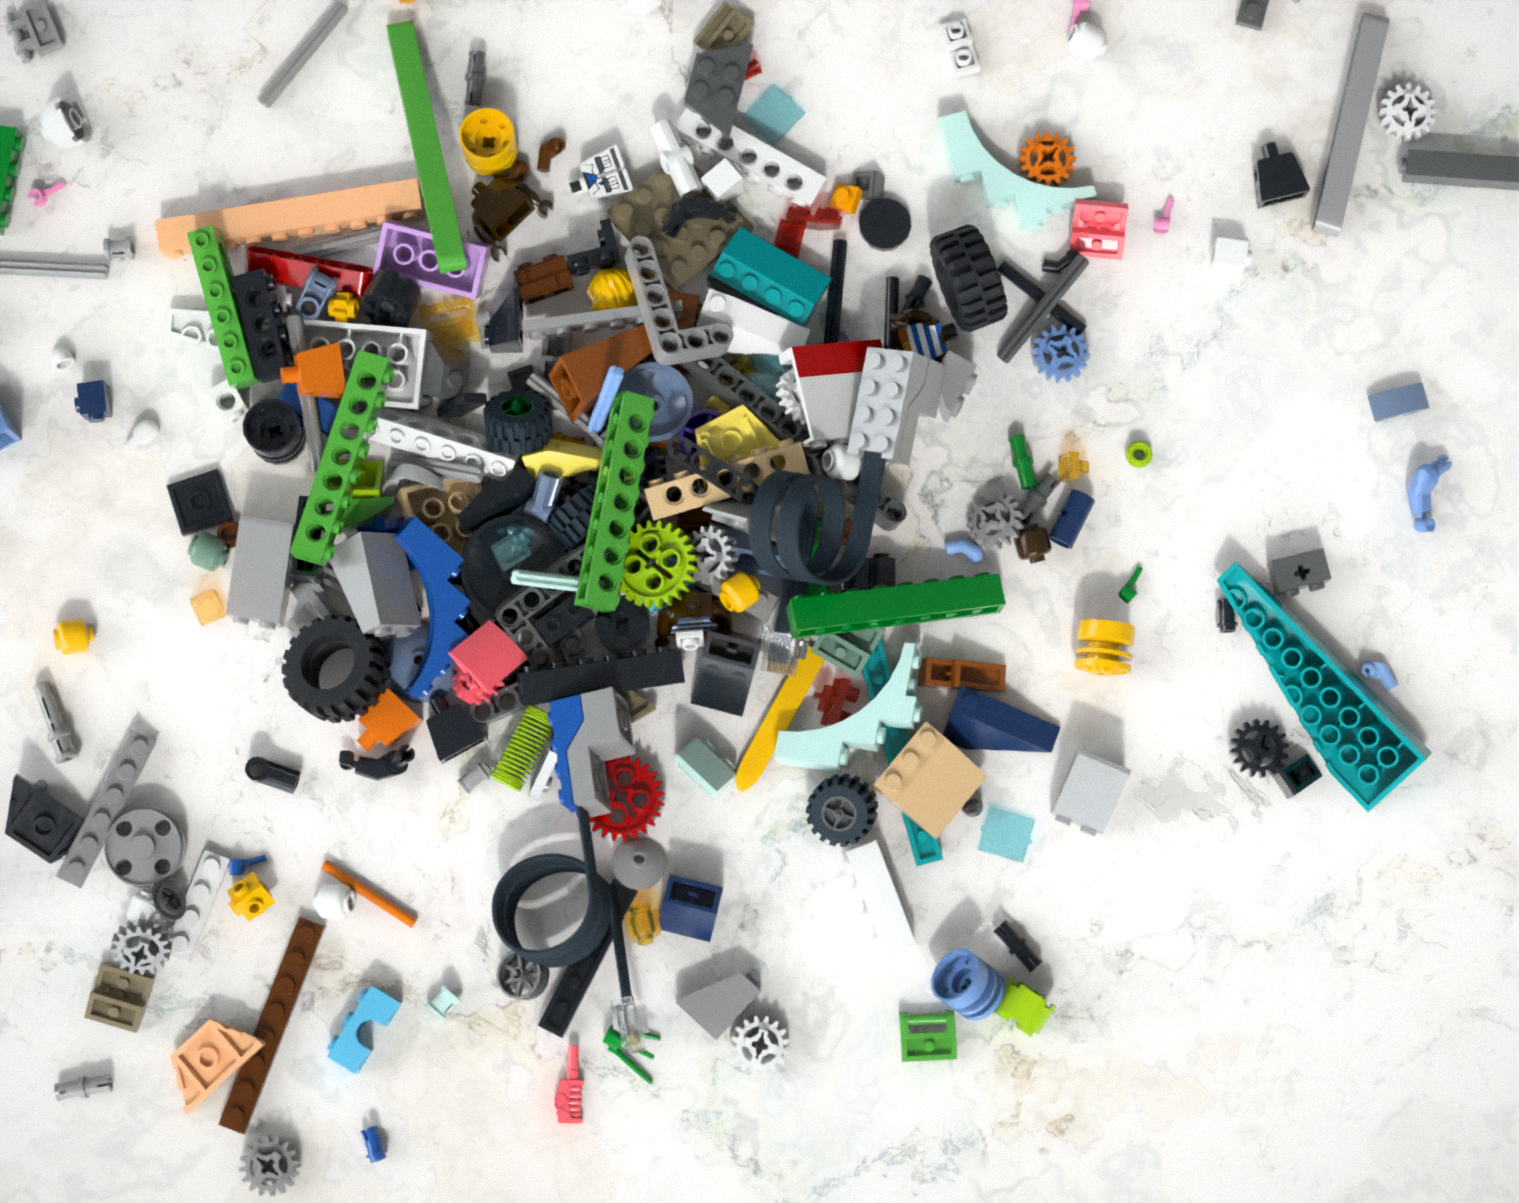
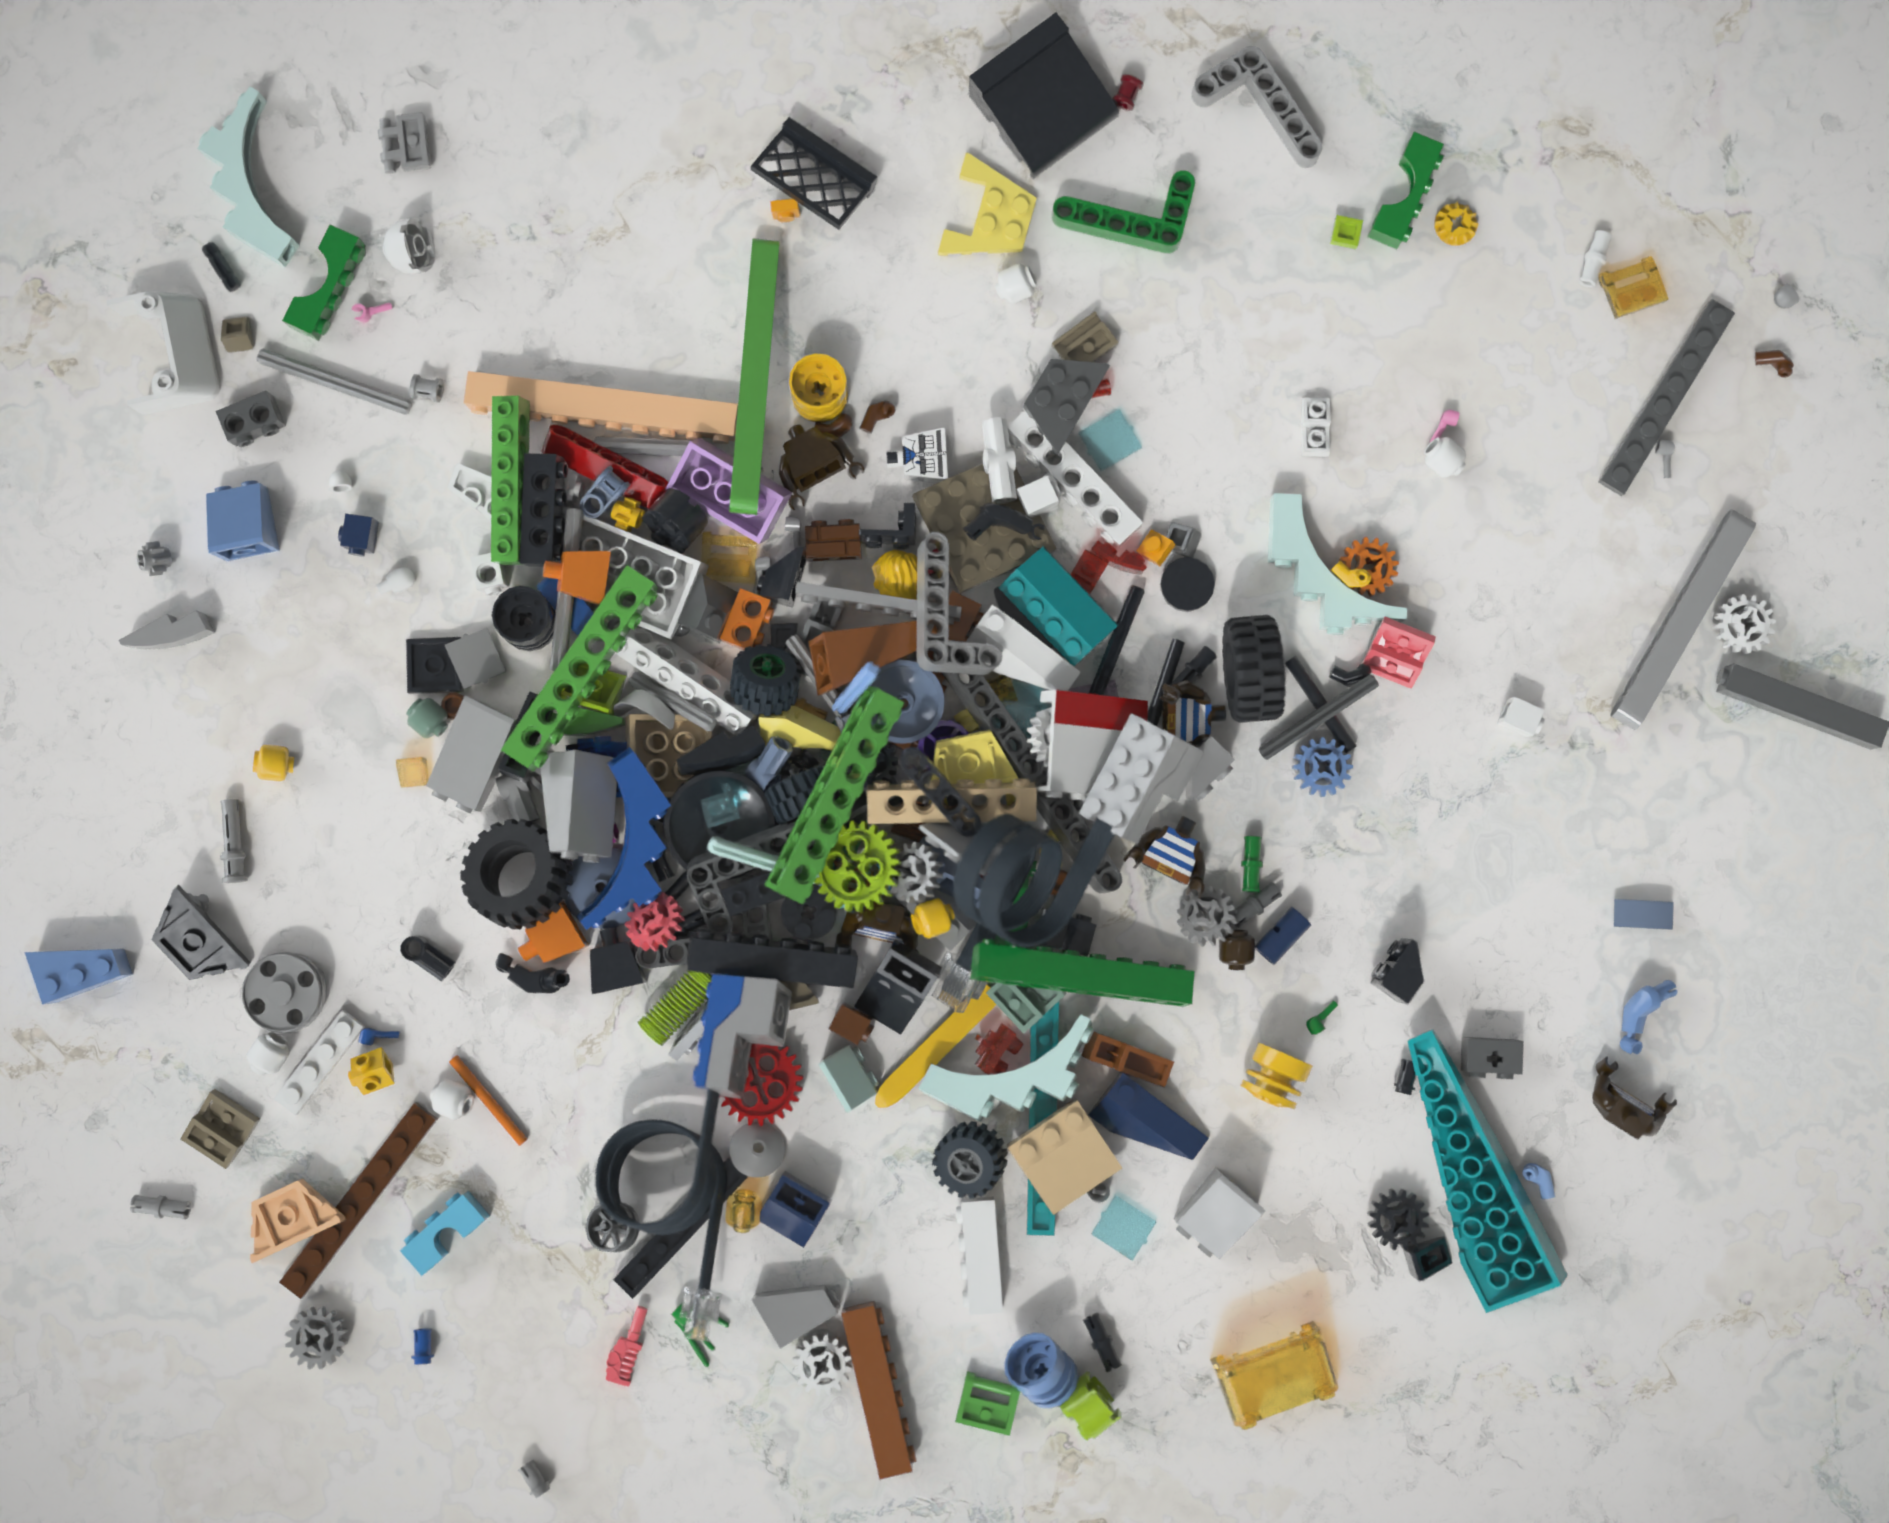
camera: 20 degrees right, 5 degrees up
light grey plate [55,730,157,888] -> none
light grey gear [110,919,172,975] -> none
dark grey gear [148,879,186,922] -> none
light grey axle [258,1,347,108] -> none
light aqua bush [425,985,461,1022] -> none
black tile [437,393,488,417] -> none
coral slope [448,620,528,693] -> none
light grey pin [457,760,493,794] -> none
dark grey pin [465,51,486,106] -> none
white slope [676,629,704,651] -> none
white head [822,444,863,480] -> none
light blue arm [944,539,983,564] -> none
clear yellow tile [1058,451,1089,483] -> none
lime plate [1125,441,1153,468] -> none
bright pink hand [1154,198,1174,234] -> none
black torso [1253,142,1310,209] -> none
none -> light grey piece [445,628,506,689]
none -> orange brick [720,588,775,650]
none -> light grey hand [785,517,801,549]
none -> reddish brown brick [828,1002,875,1045]
none -> dark orange brick [841,1301,917,1480]
none -> torso [1123,816,1206,898]
none -> clear yellow windscreen [1210,1321,1339,1430]
none -> yellow arm [1331,560,1371,587]
none -> black slope [1370,938,1424,1004]
none -> dark brown torso [1592,1057,1677,1140]

